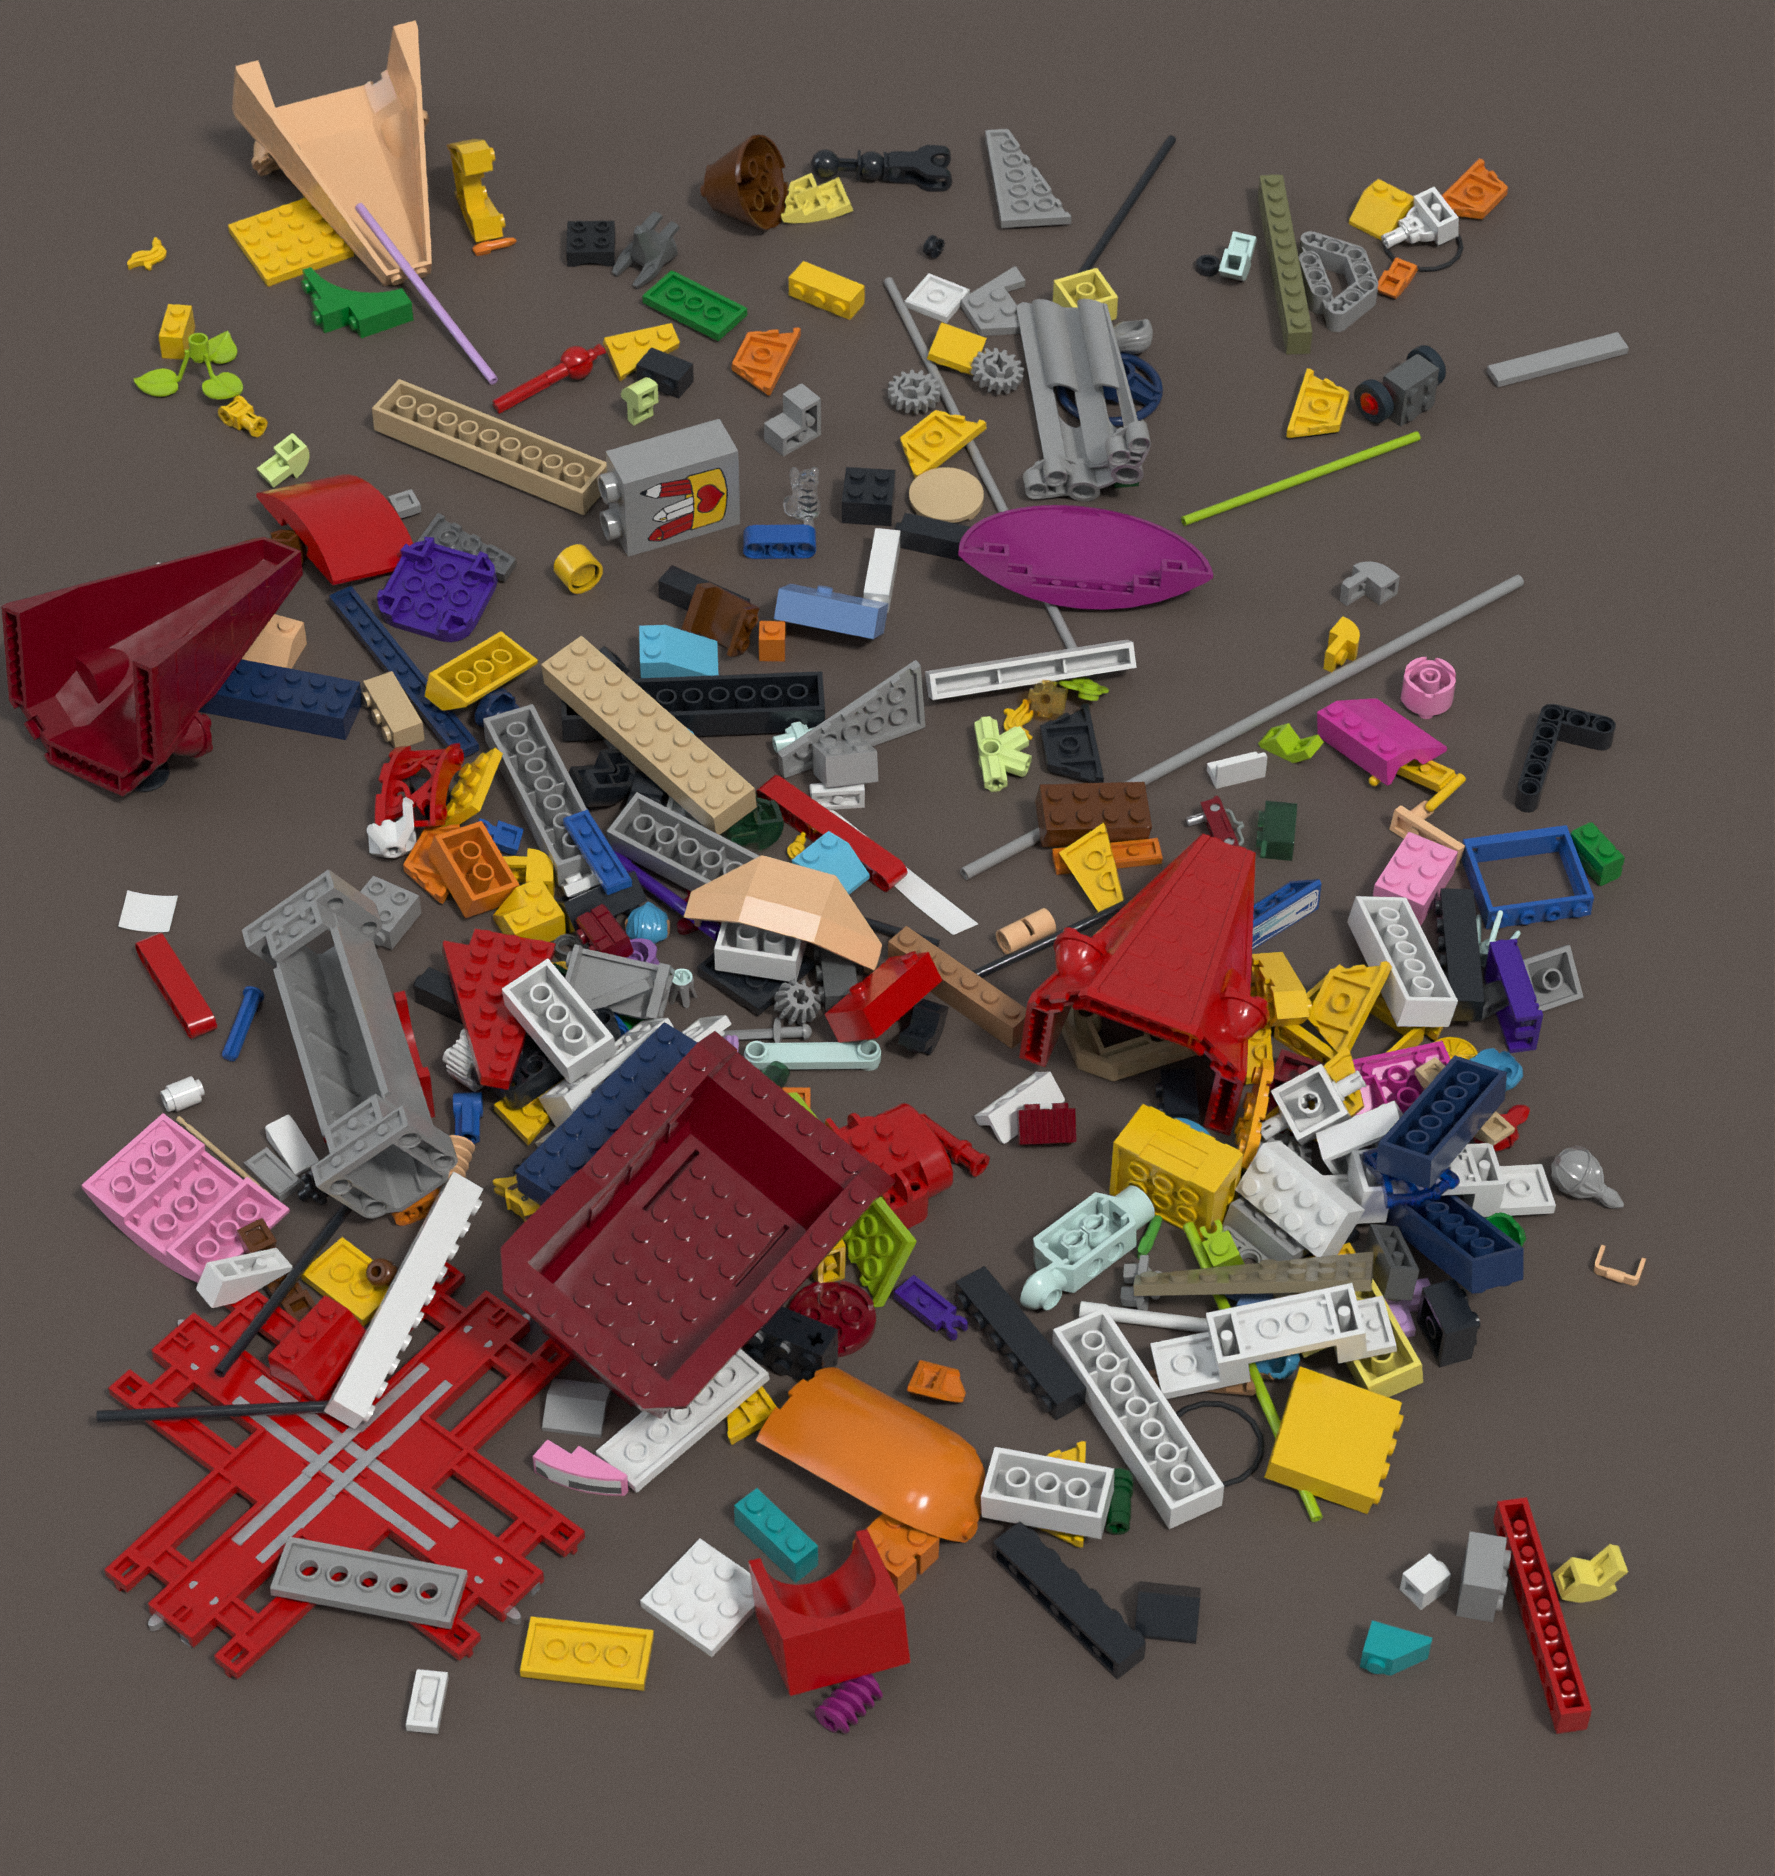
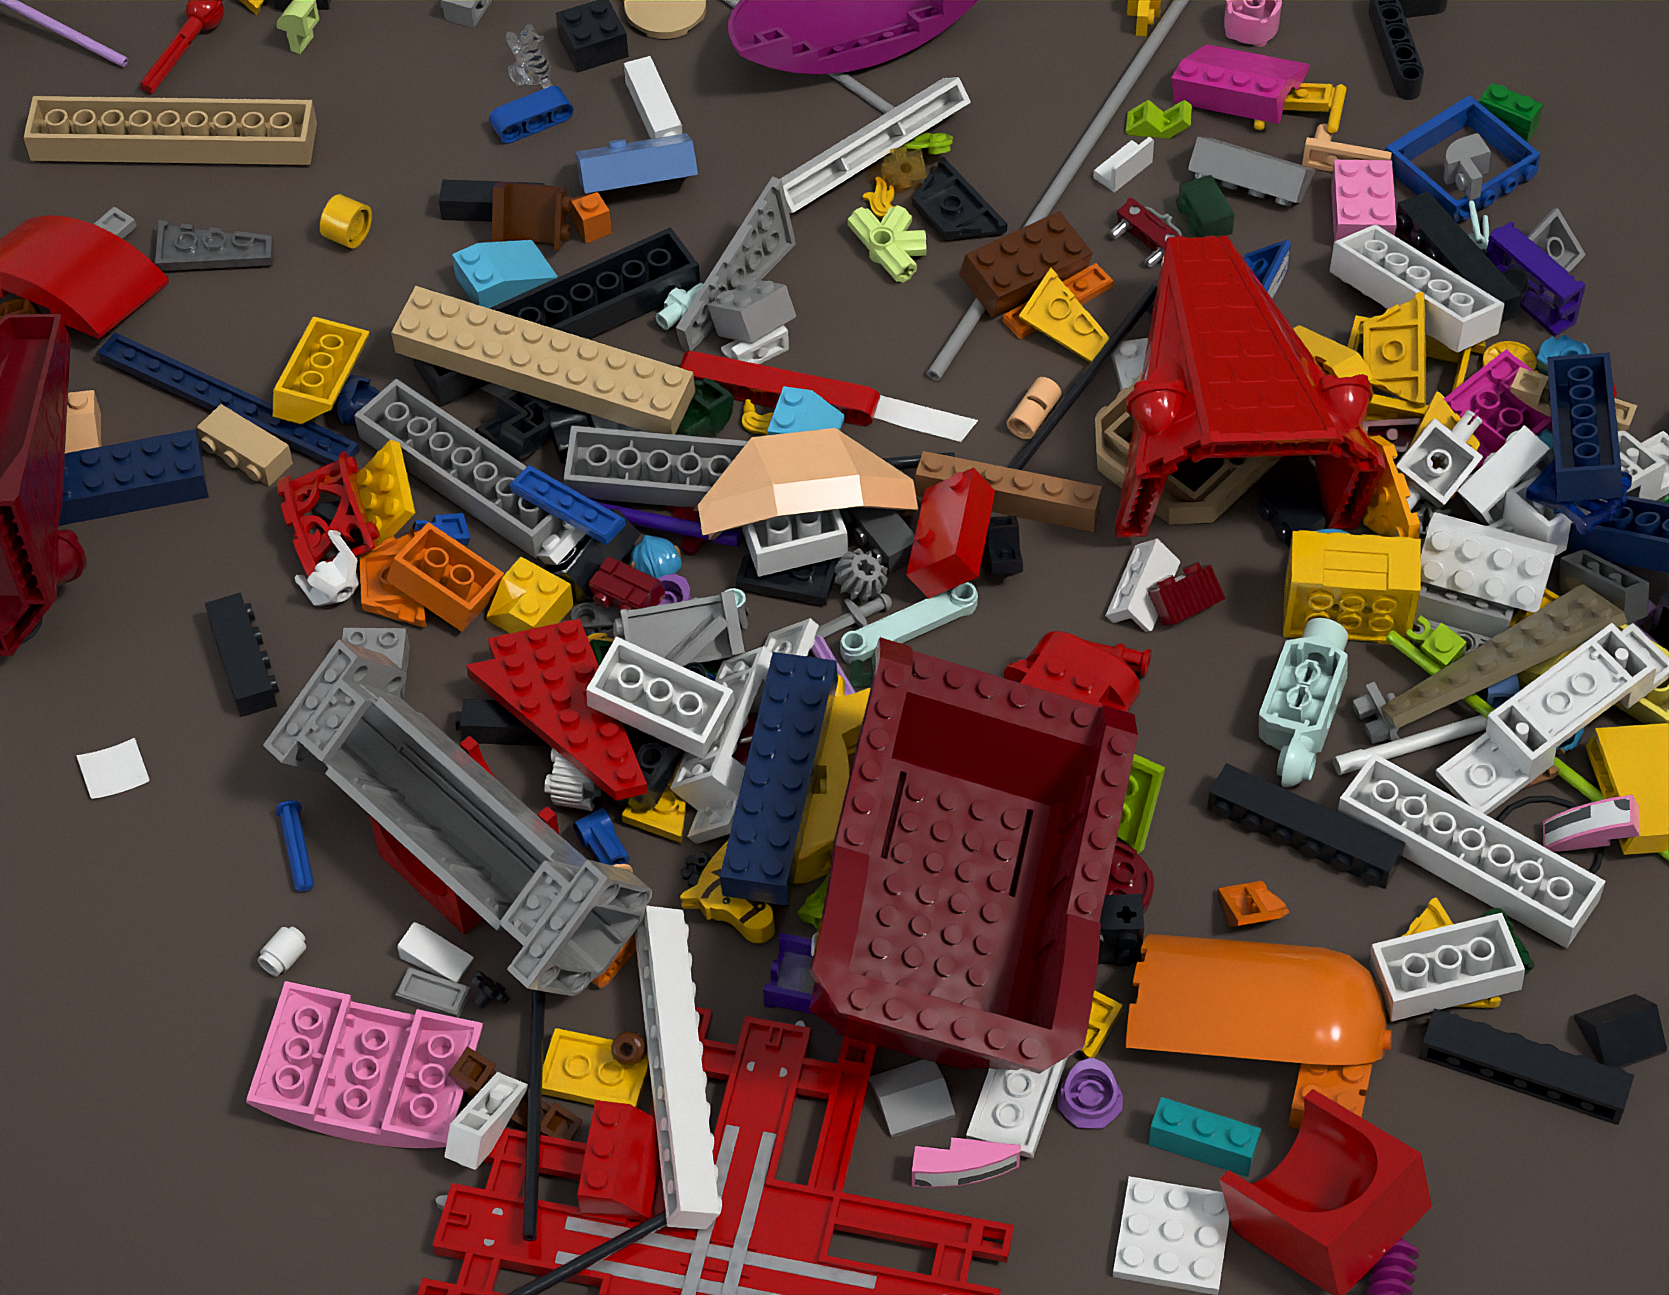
camera: 25 degrees left, 5 degrees up
red beam [135,932,217,1040] -> none
tan piece [176,1116,270,1194] -> none
dark purple tile [377,536,498,642] -> none
yellow brick [503,848,555,898] -> none
light grey brick [597,419,740,557] -> none
dark purple plate [894,1275,968,1340] -> none
black brick [895,513,971,563] -> none
bright green piece [1137,1215,1162,1259] -> none
none -> black brick [204,592,280,718]
none -> medium lavender hat [1057,1057,1123,1129]
none -> light grey slope [1188,137,1316,207]
none -> light grey brick [1444,133,1491,200]
none -> slope [1543,795,1640,852]

